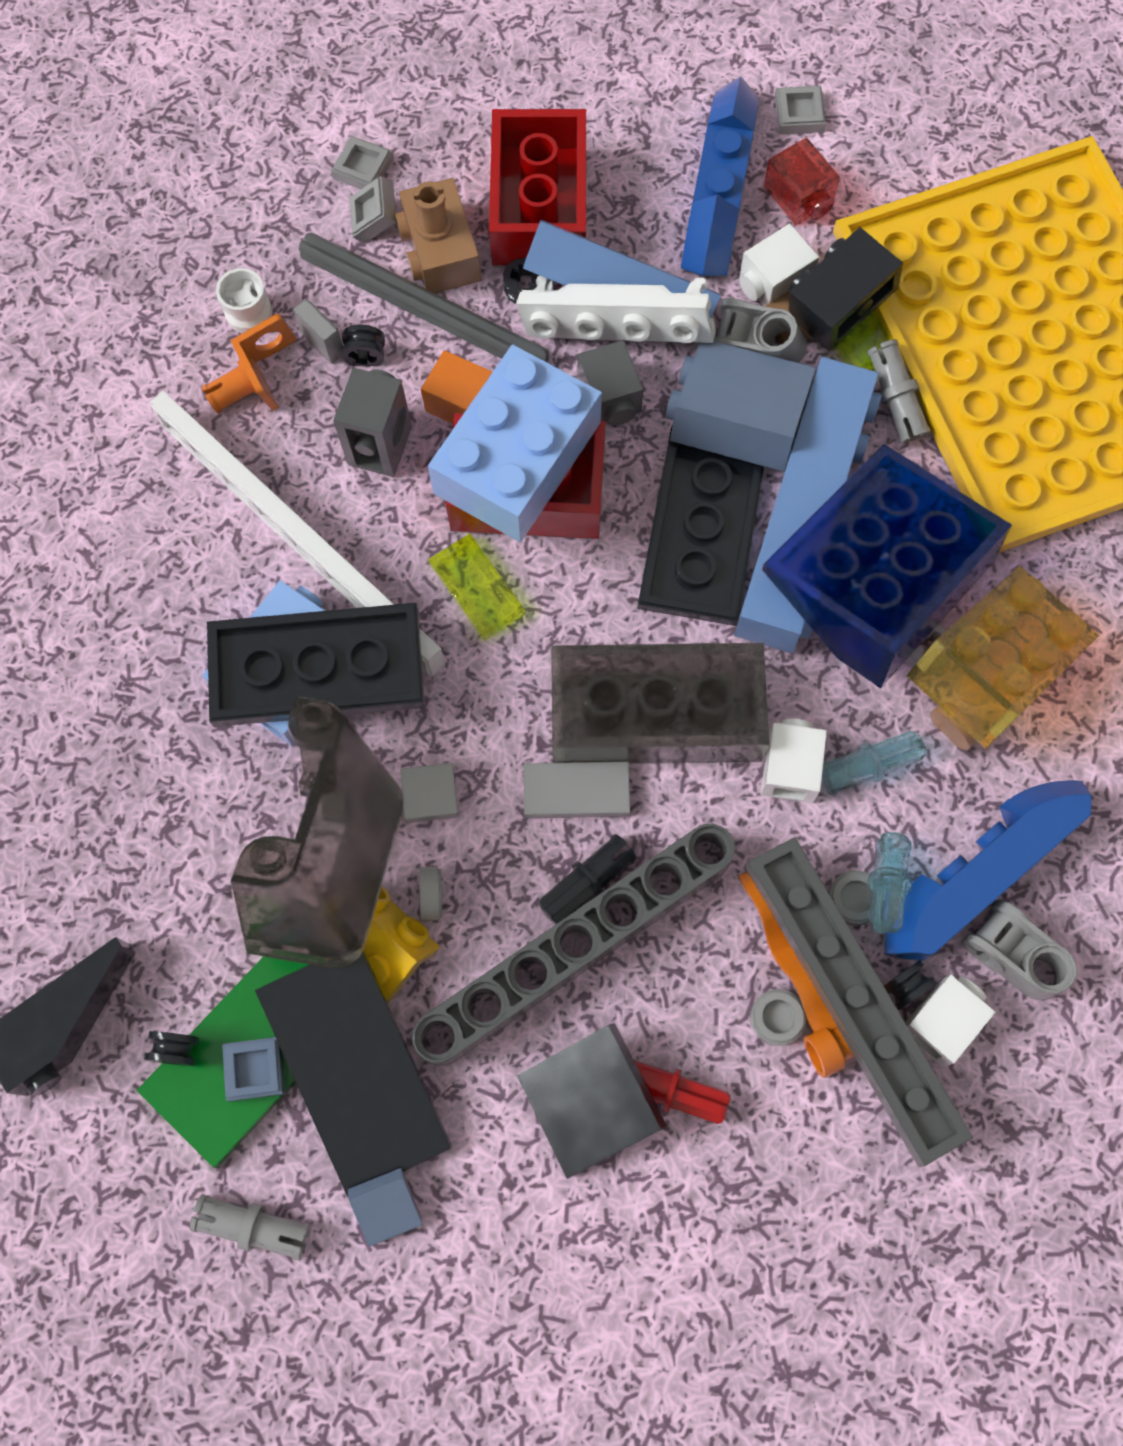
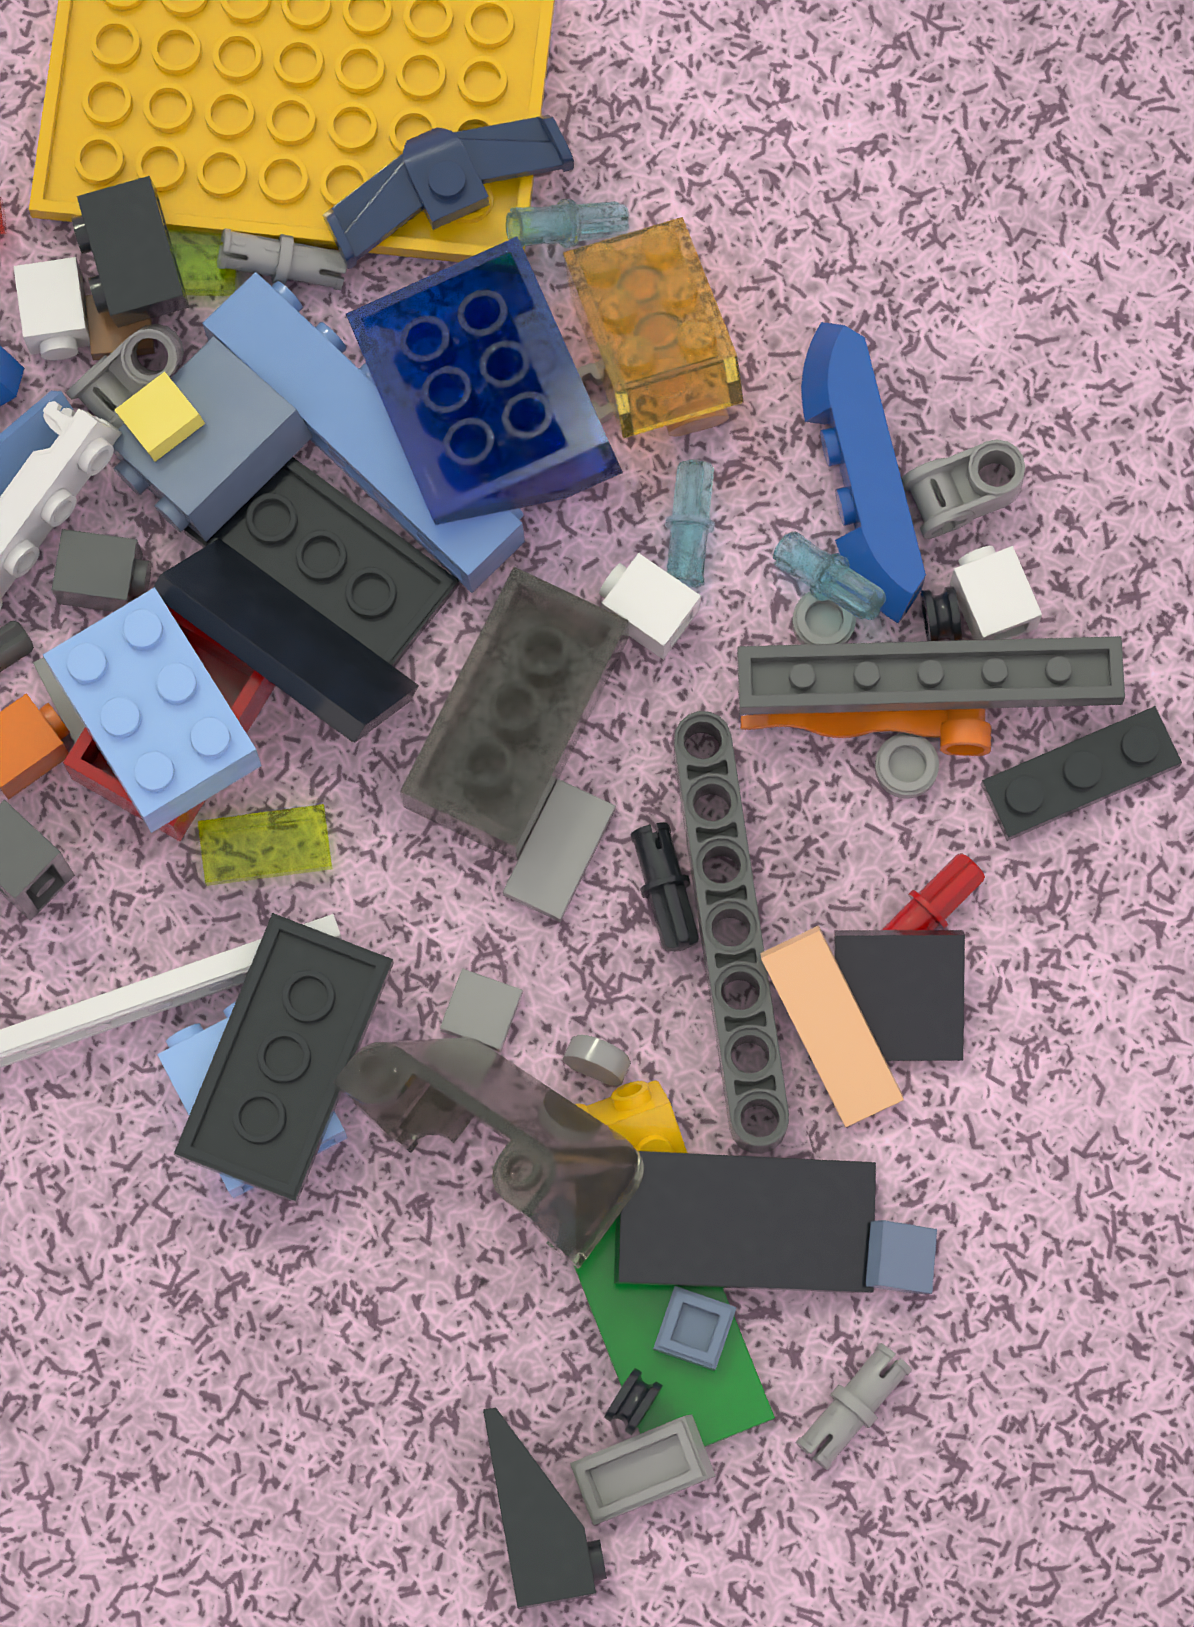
camera: 65 degrees left, 5 degrees up
none -> light yellow tile [115,371,205,462]
none -> black tile [152,539,419,743]
none -> dark blue plate [322,115,574,269]
none -> clear light blue axle [506,199,629,248]
none -> light grey tile [570,1414,716,1525]
none -> light nougat tile [760,925,904,1127]
none -> black plate [980,706,1182,841]

